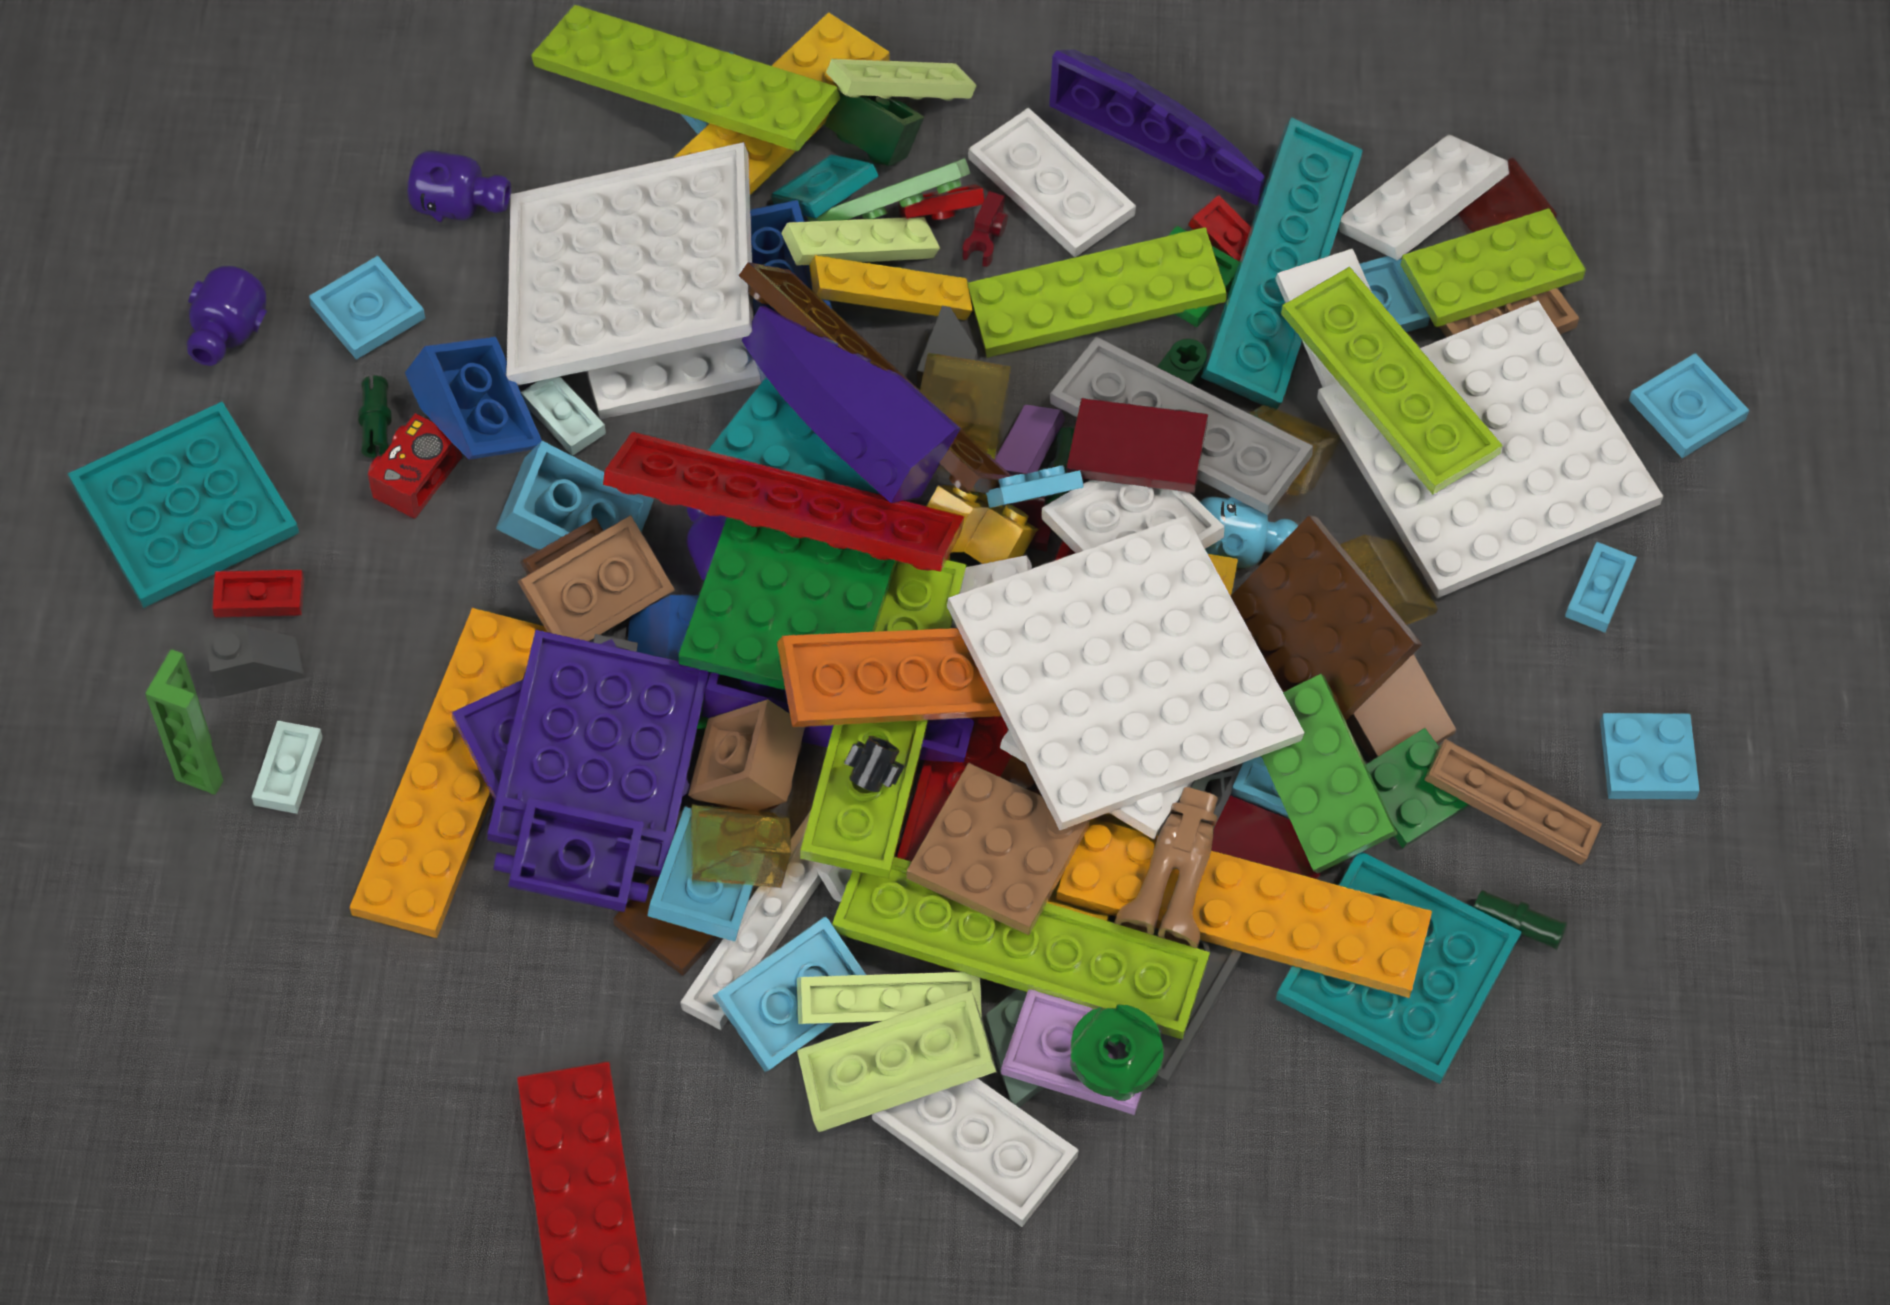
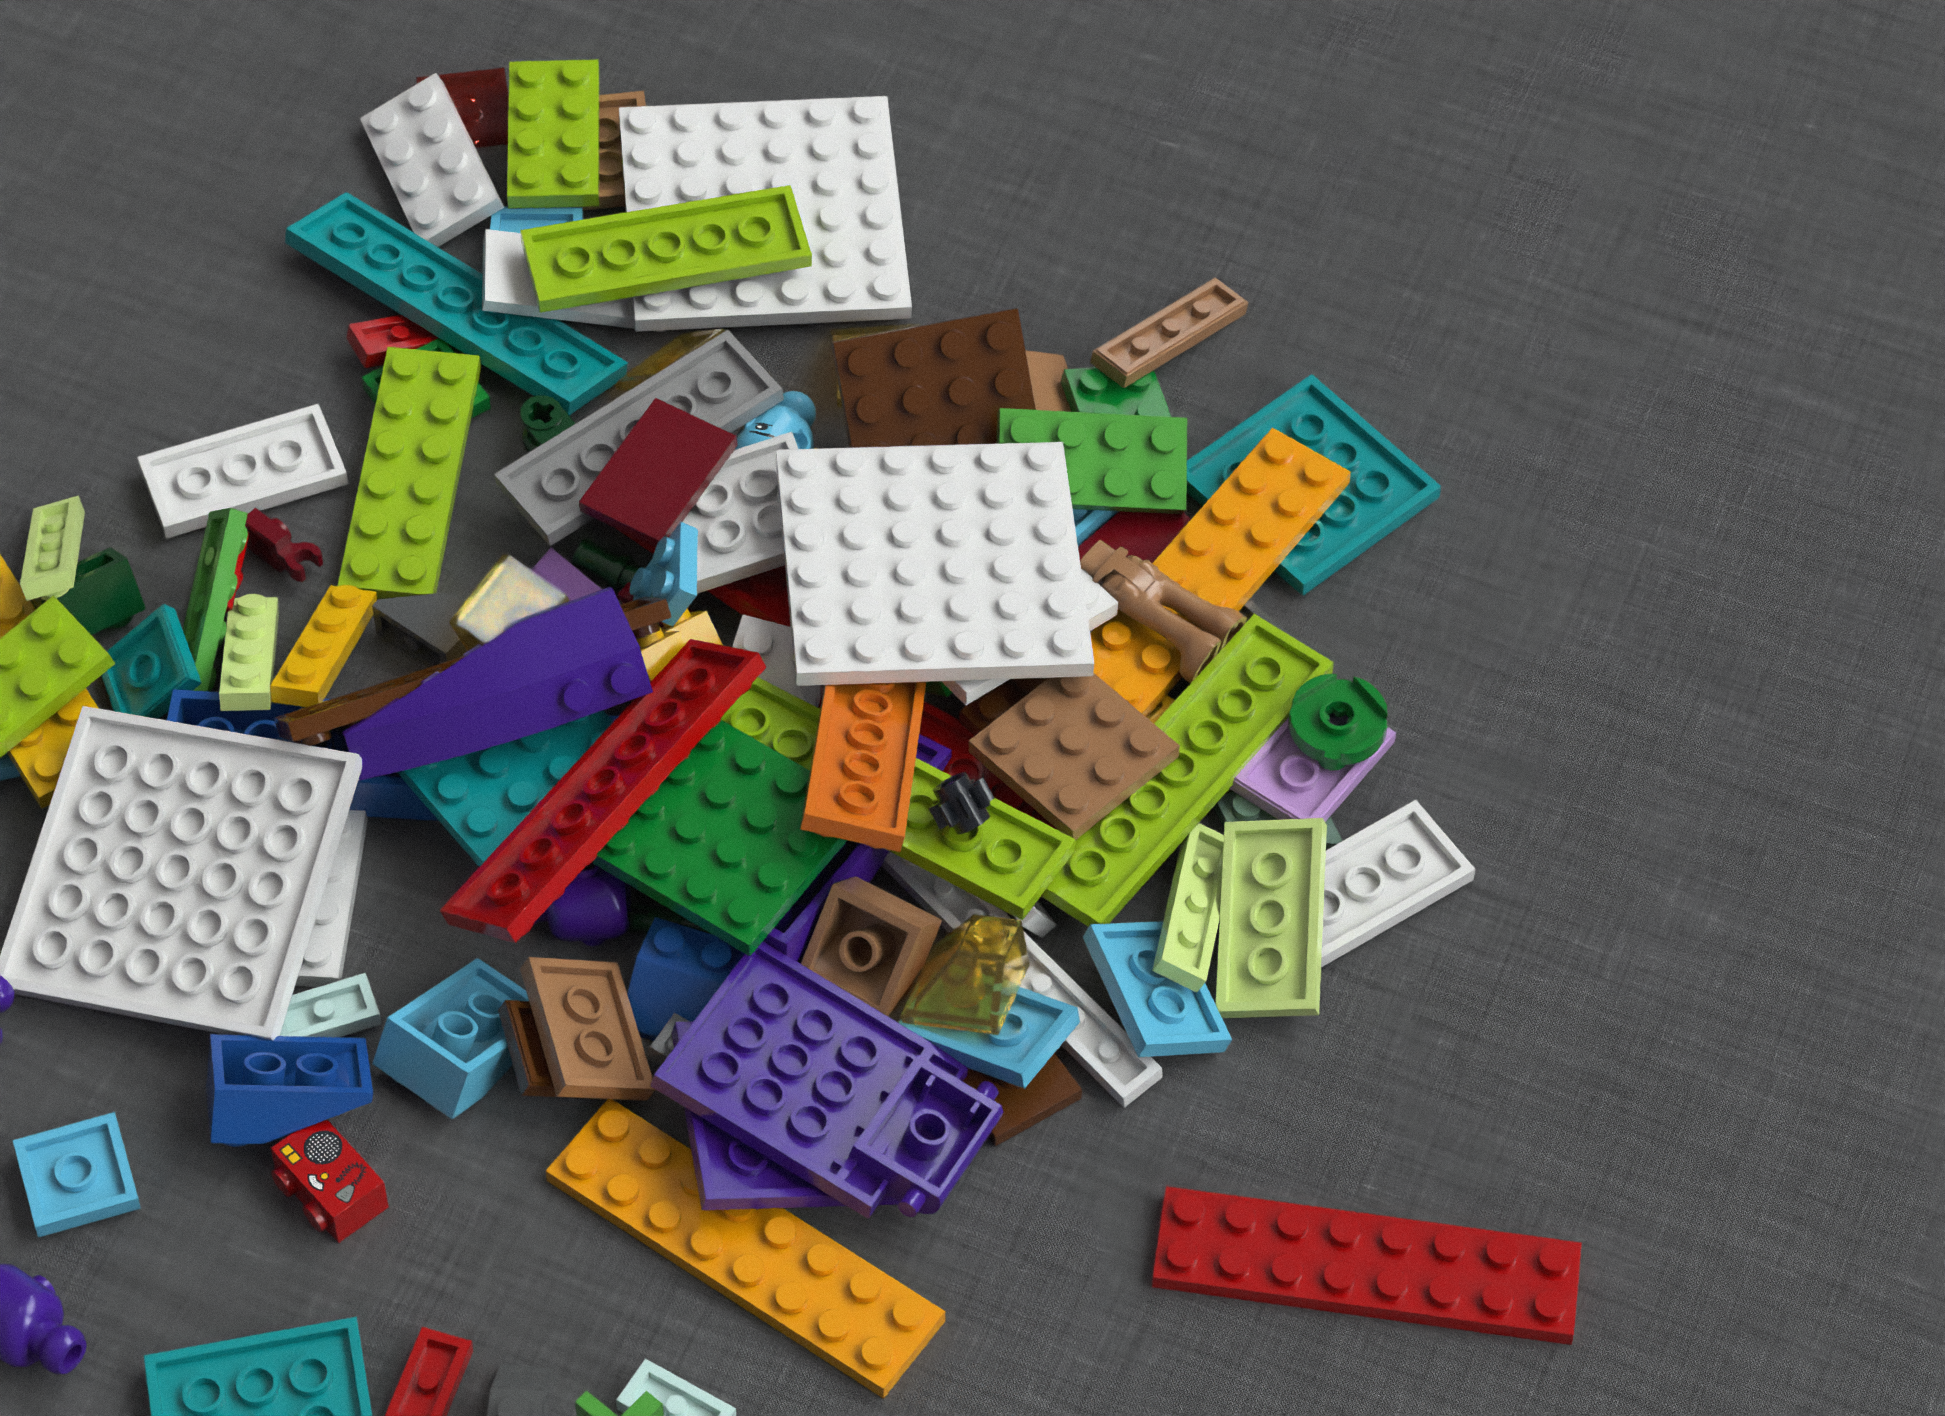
camera: 70 degrees left, 5 degrees down
dark green pin [358,375,392,459] -> none
dark purple wedge [1049,49,1265,206] -> none
dark green pin [1474,889,1567,950] -> none
medium azure plate [1565,542,1637,633] -> none
medium azure plate [1600,713,1700,799] -> none
medium azure plate [1629,353,1749,458] -> none

